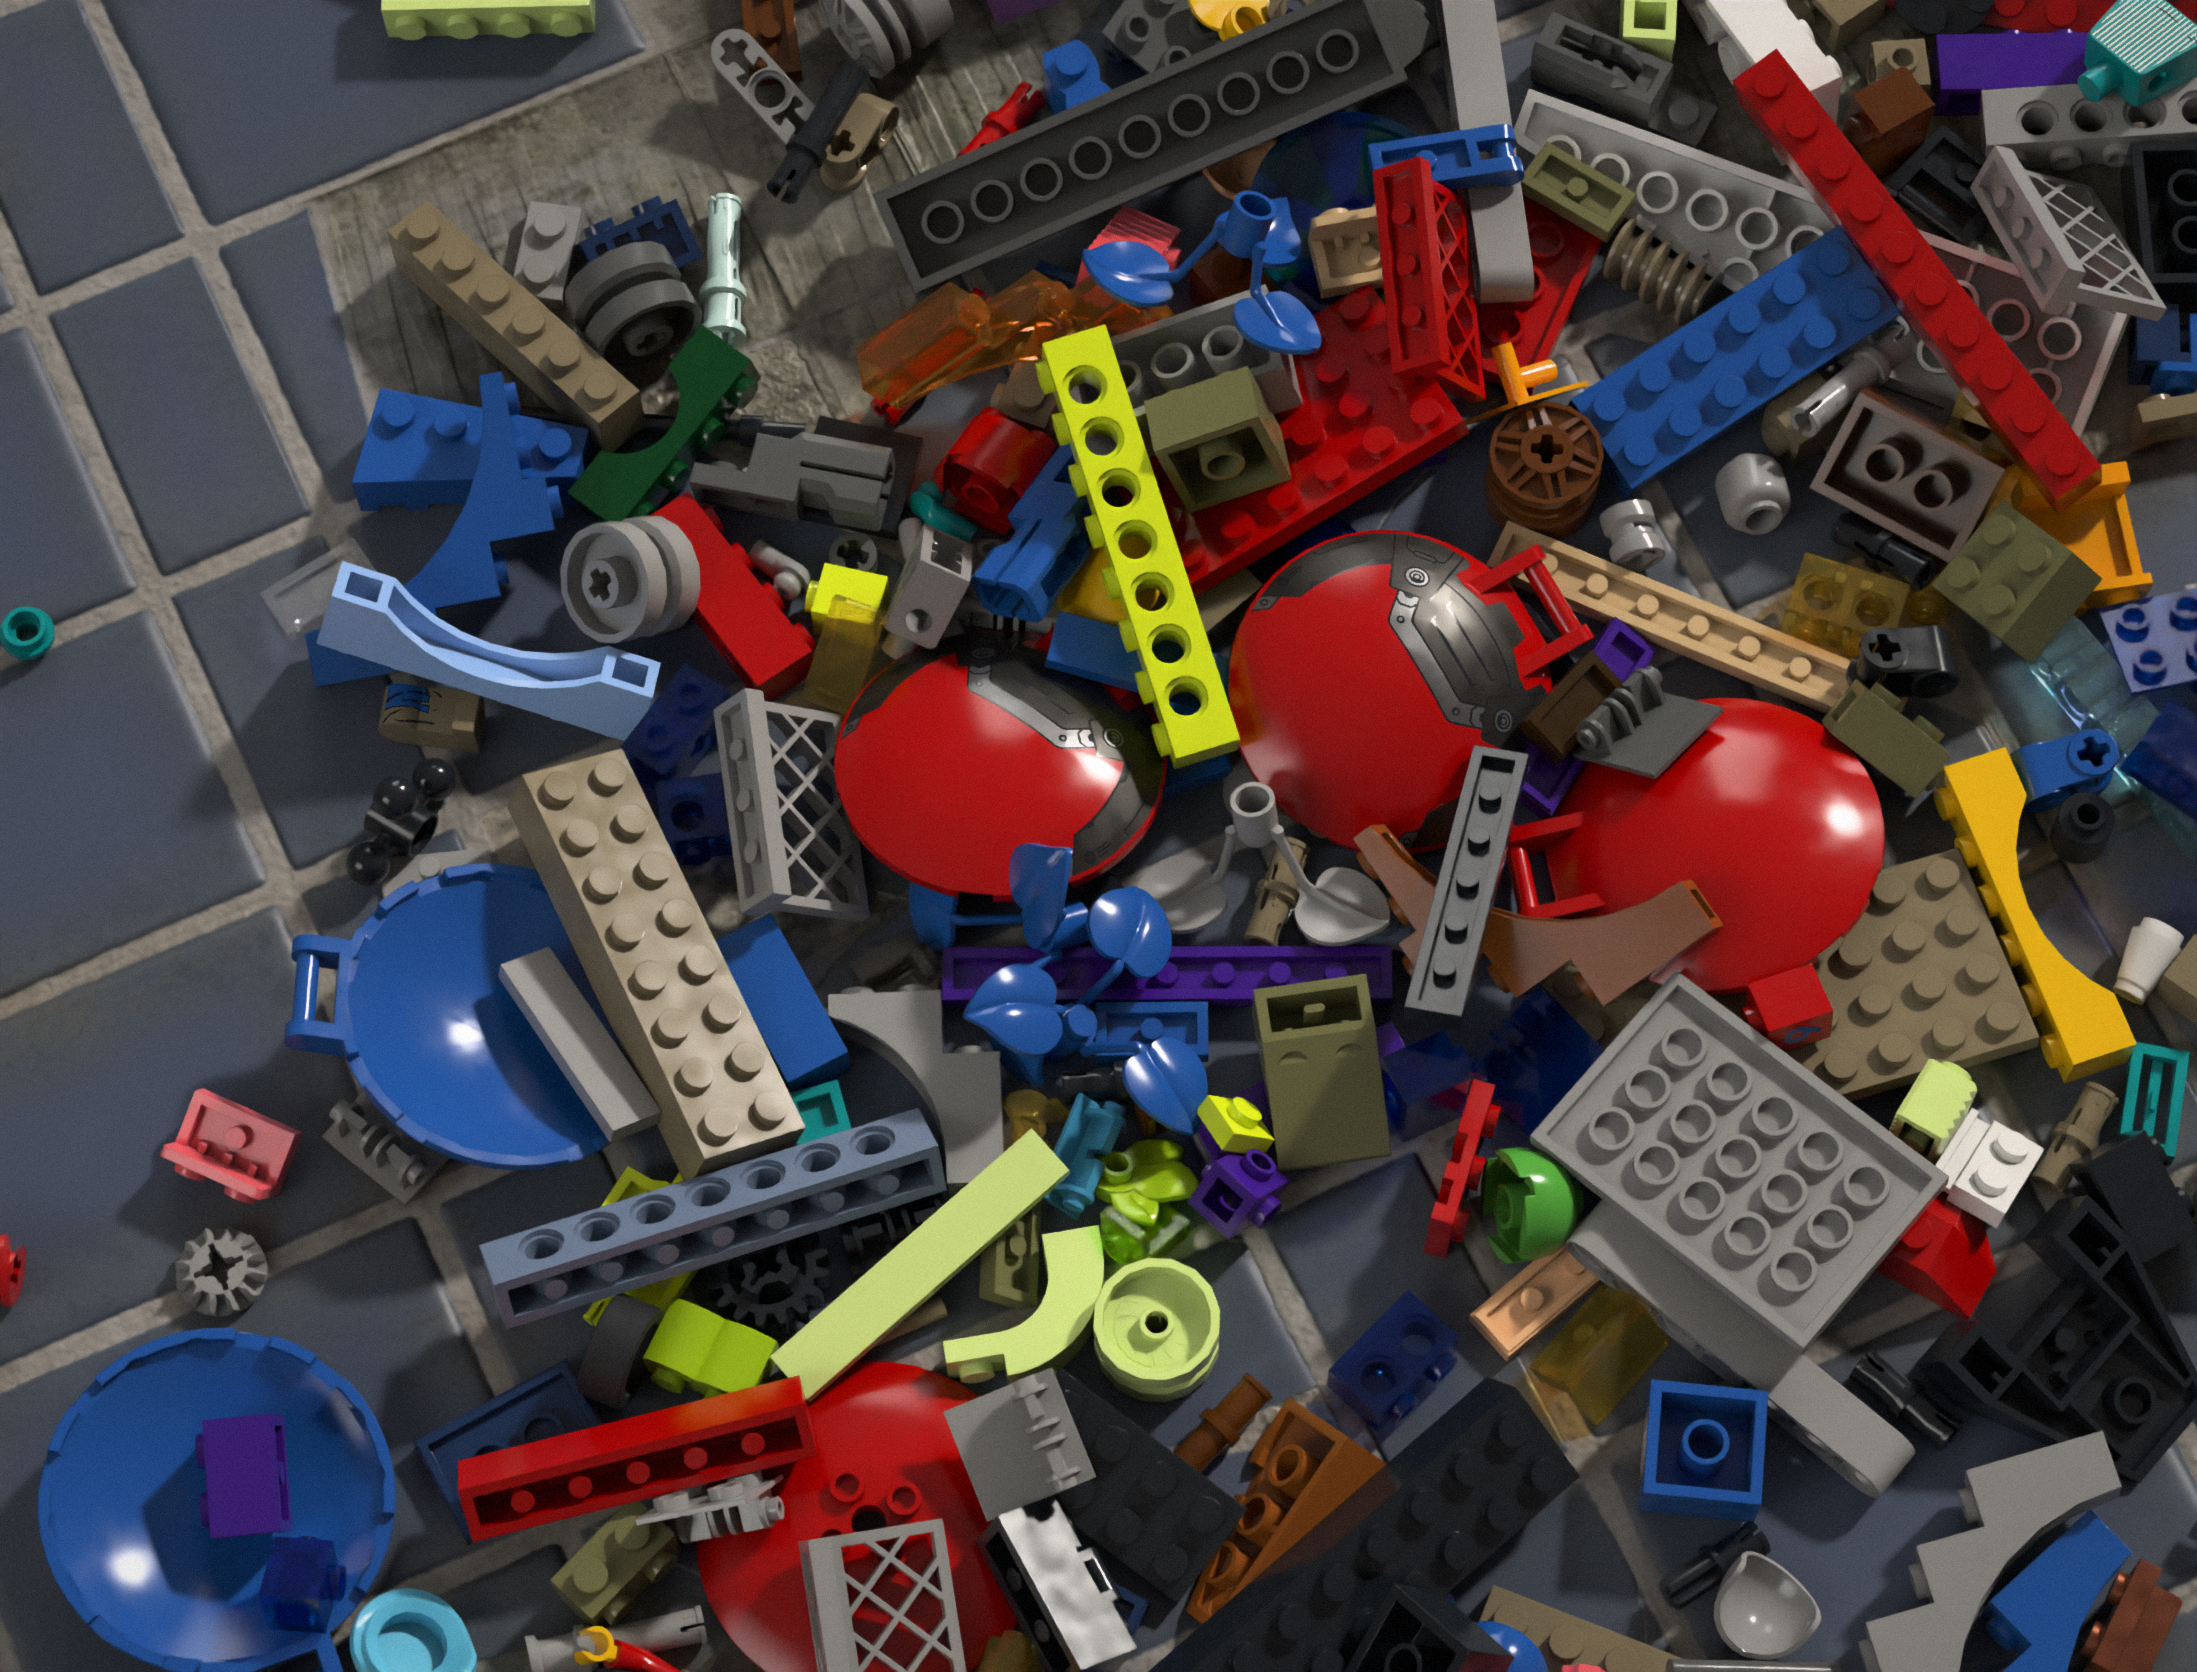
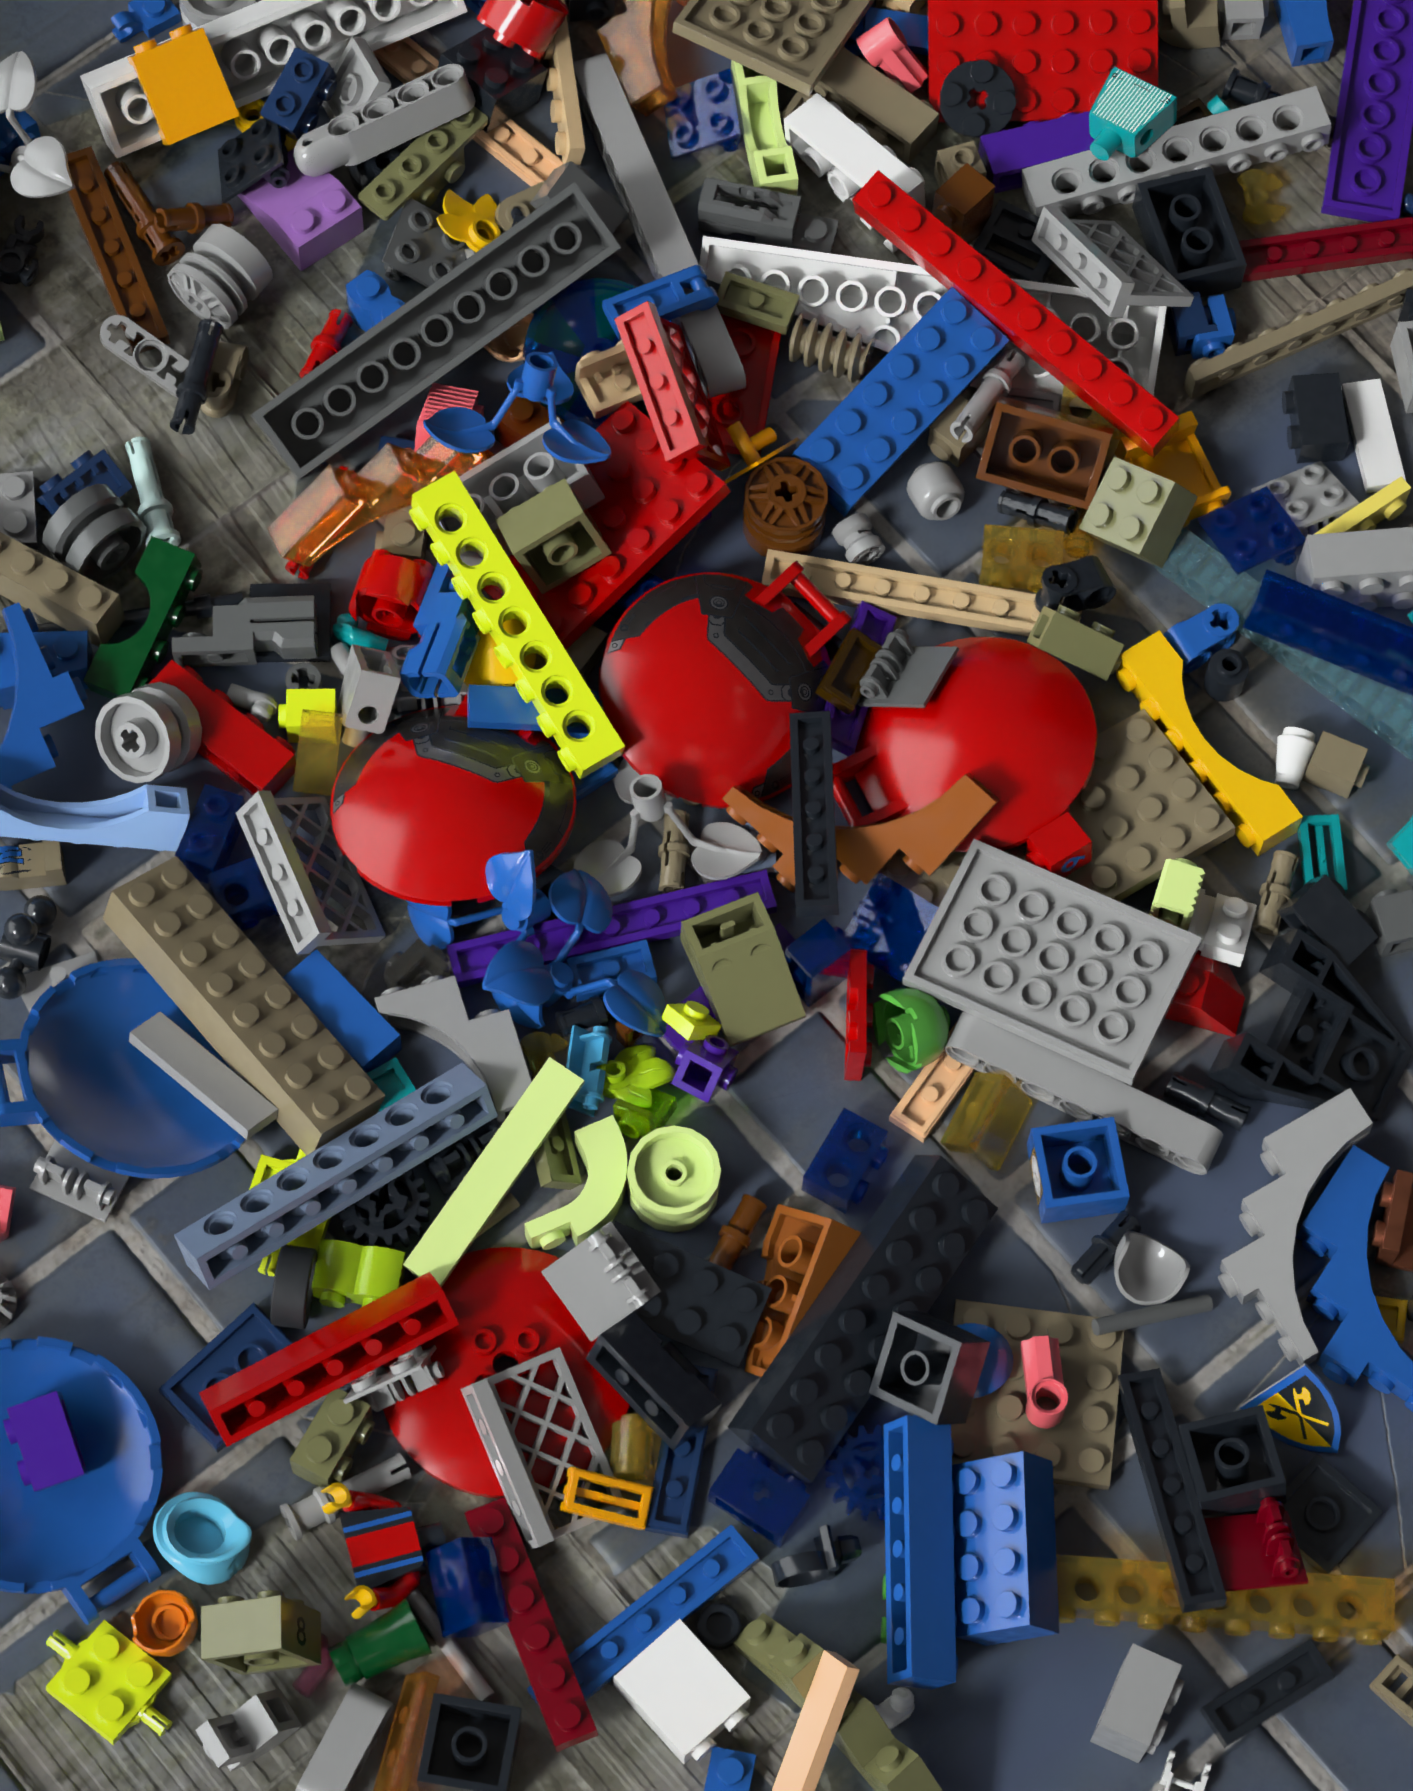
camera: 20 degrees left, 0 degrees up
clear blue brick [259,1536,347,1634] -> none

